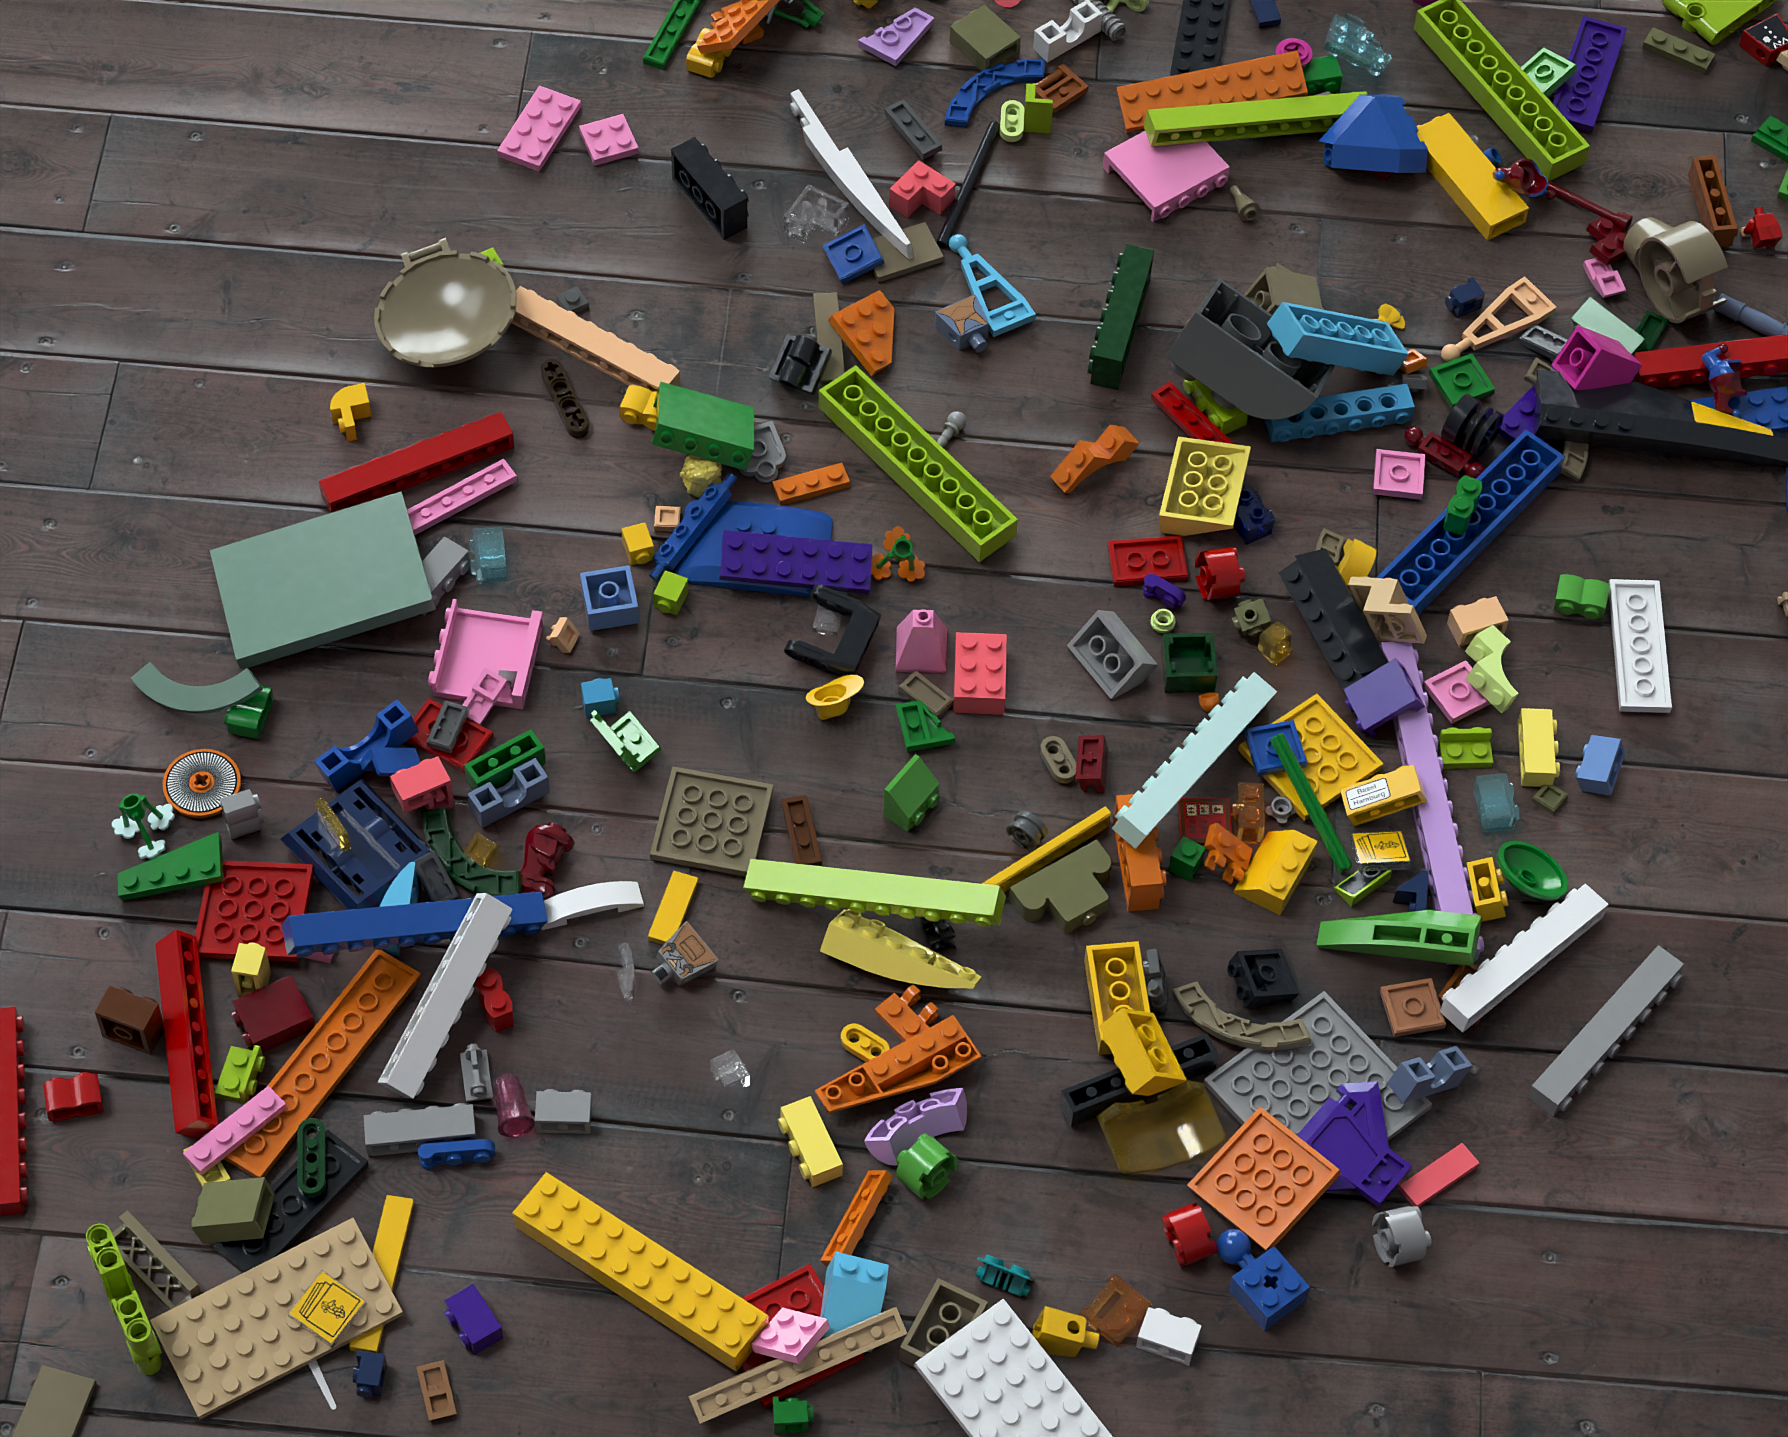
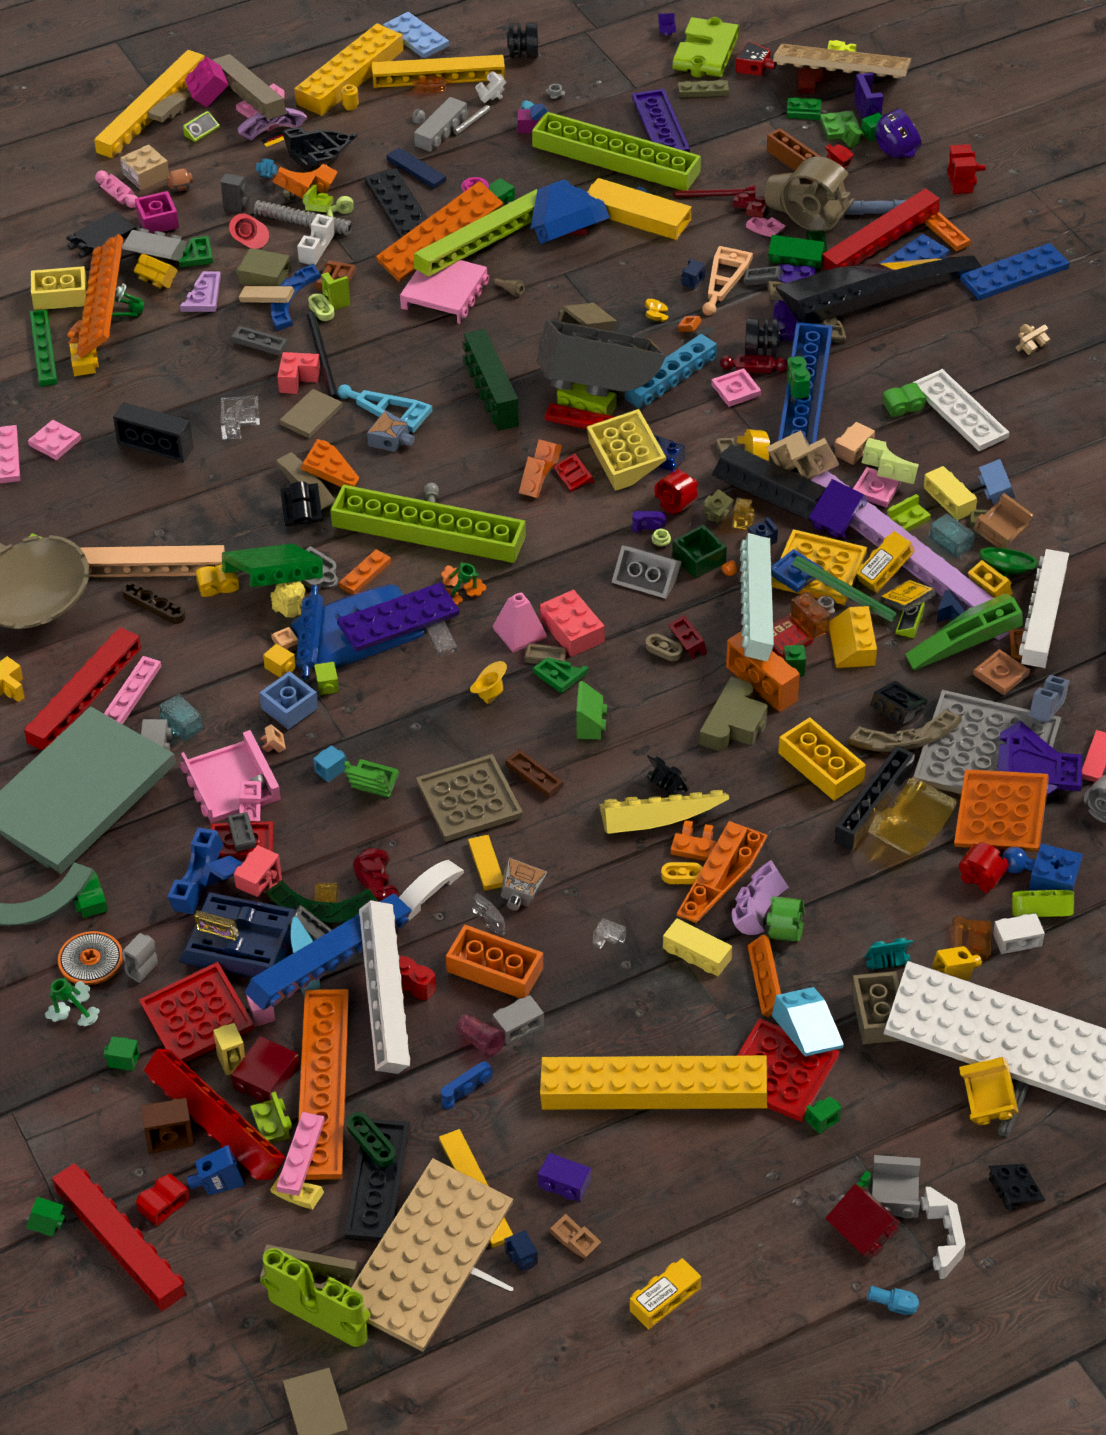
camera: 30 degrees left, 10 degrees down
green wing [118,832,224,901] -> none
olive brick [191,1177,275,1244] -> none
yellow tile [287,1270,367,1348] -> none
light grey brick [364,1103,476,1157] -> none
light grey hinge [460,1044,493,1102] -> none
green brick [464,729,546,790] -> none
sand blue arch [468,758,550,828] -> none
dark grey plate [556,286,589,314] -> none
tan plate [688,1307,907,1424] -> none
lime brick [743,859,1006,927] -> none
bright pink plate [751,1308,830,1364] -> none
black connector [784,584,881,676] -> none
white slope [790,89,913,259] -> none
blue tile [823,224,885,285] -> none
yellow tile [982,806,1111,892] -> none
dark grey wheel [1006,811,1048,851] -> none
yellow slope [1099,1008,1187,1096] -> none
red tile [1107,535,1188,587] -> none
dark grey plate [1143,949,1168,1014] -> none
orange plate [1204,823,1253,884] -> none
medium azure brick [1267,302,1409,375] -> none
clear light blue plate [1323,13,1391,76] -> none
green plate [1429,353,1495,410] -> none
dark red piece [1492,158,1556,200] -> none
bright green plate [1521,48,1577,97] -> none
dark pink slope [1552,325,1642,391] -> none
dark red piece [1702,343,1748,418] -> none
none -> green brick [104,1036,140,1071]
none -> blue torso [186,1145,245,1195]
none -> tan tile [239,286,294,303]
none -> orange brick [446,924,543,998]
none -> red piece [553,453,595,492]
none -> dark blue brick [747,517,778,545]
none -> medium nougat panel [973,493,1034,548]
none -> lime beam [1012,890,1074,917]

